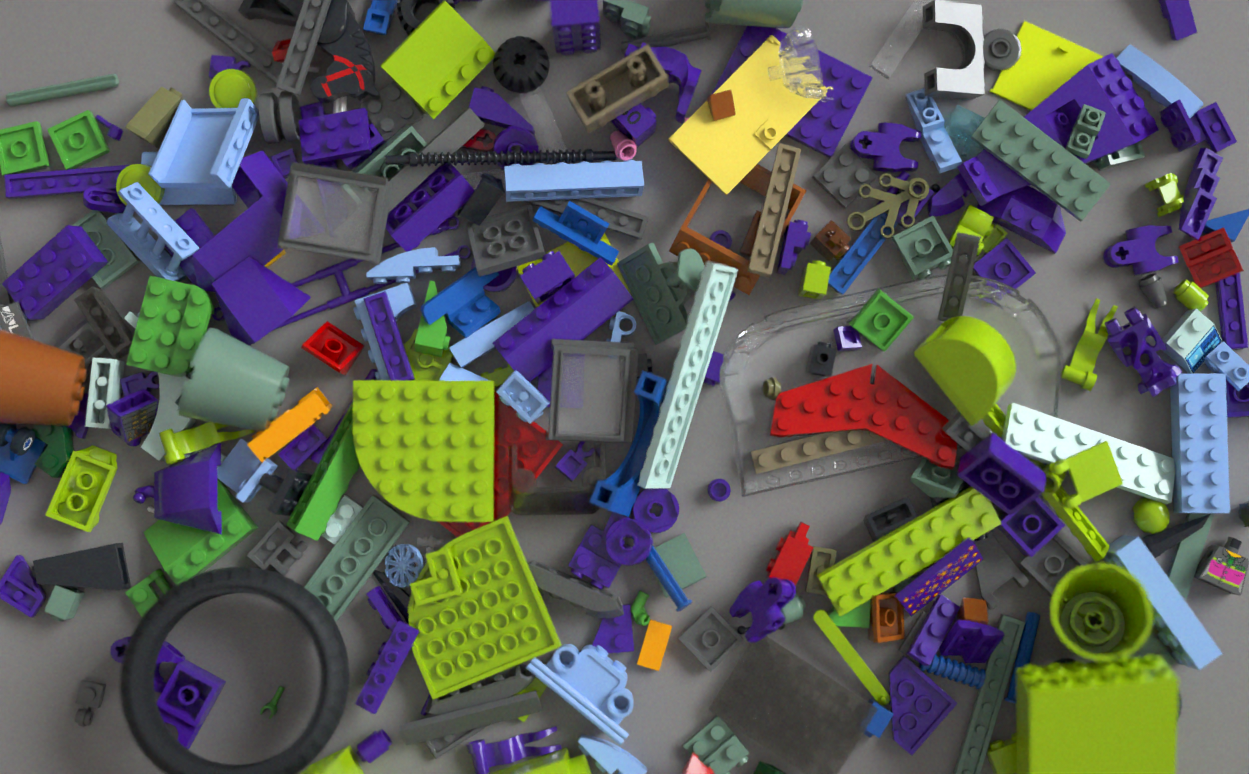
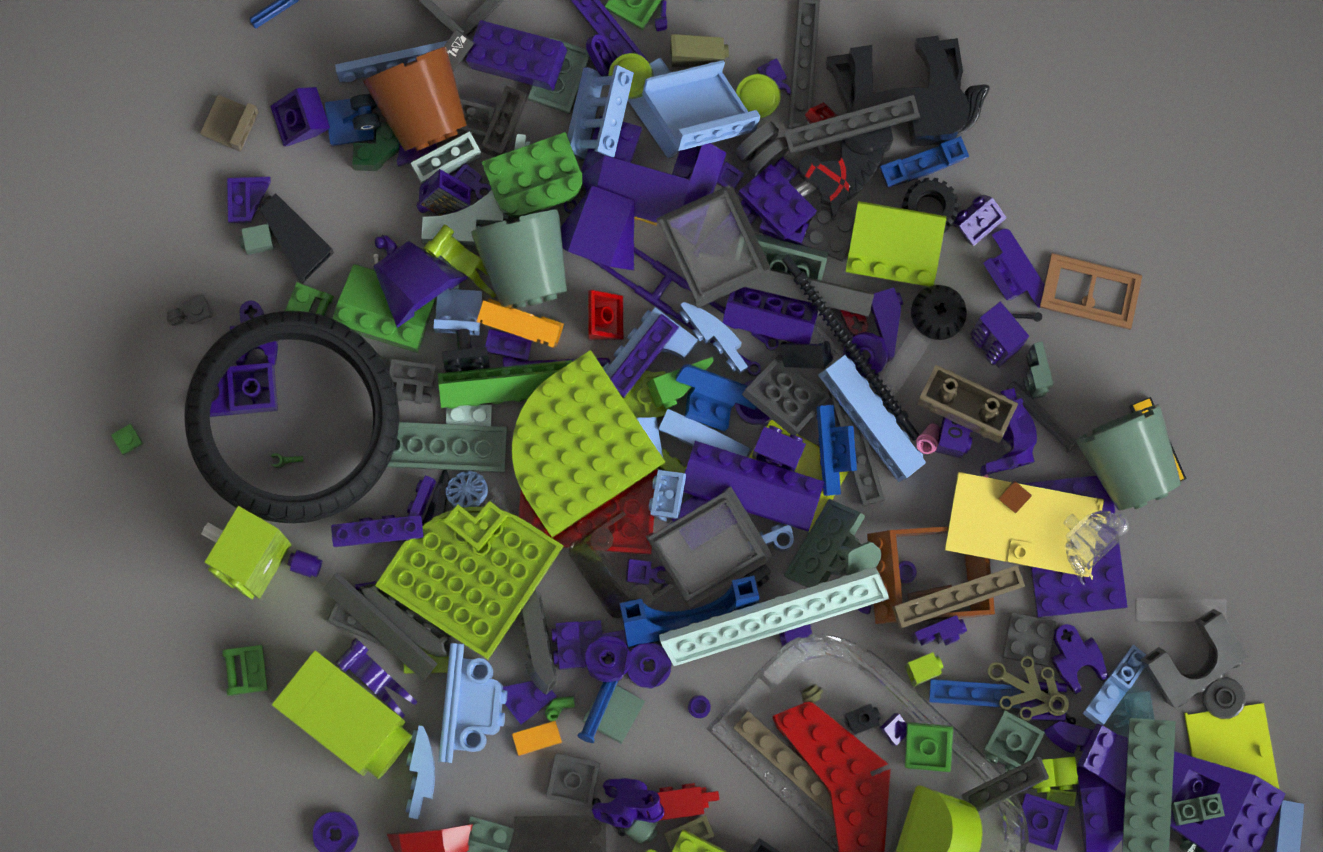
camera: 50 degrees right, 5 degrees down
lime slope [45,445,118,532] -> none
reddish brown hinge [810,220,851,262] -> none

